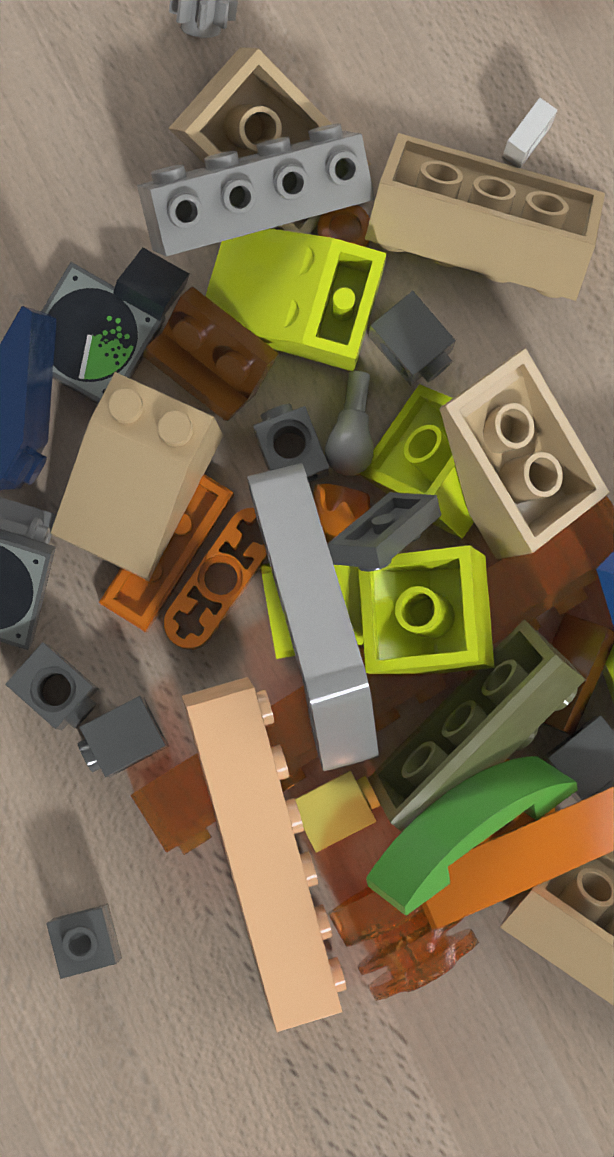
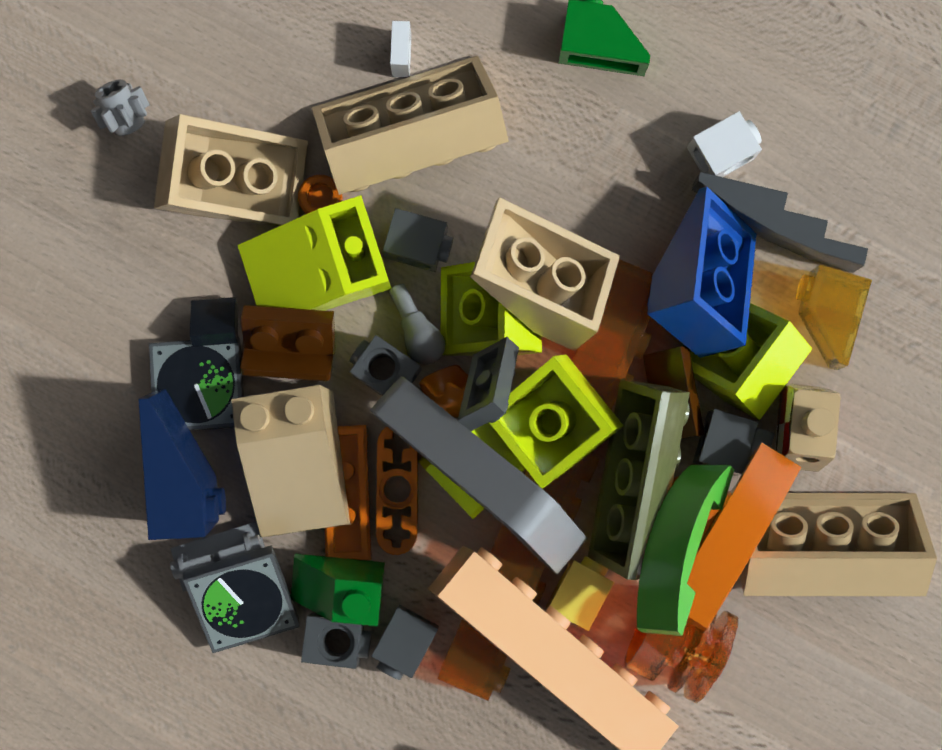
camera: 35 degrees left, 0 degrees up
light grey brick [137,124,375,257] -> none
none -> green slope [291,554,385,626]

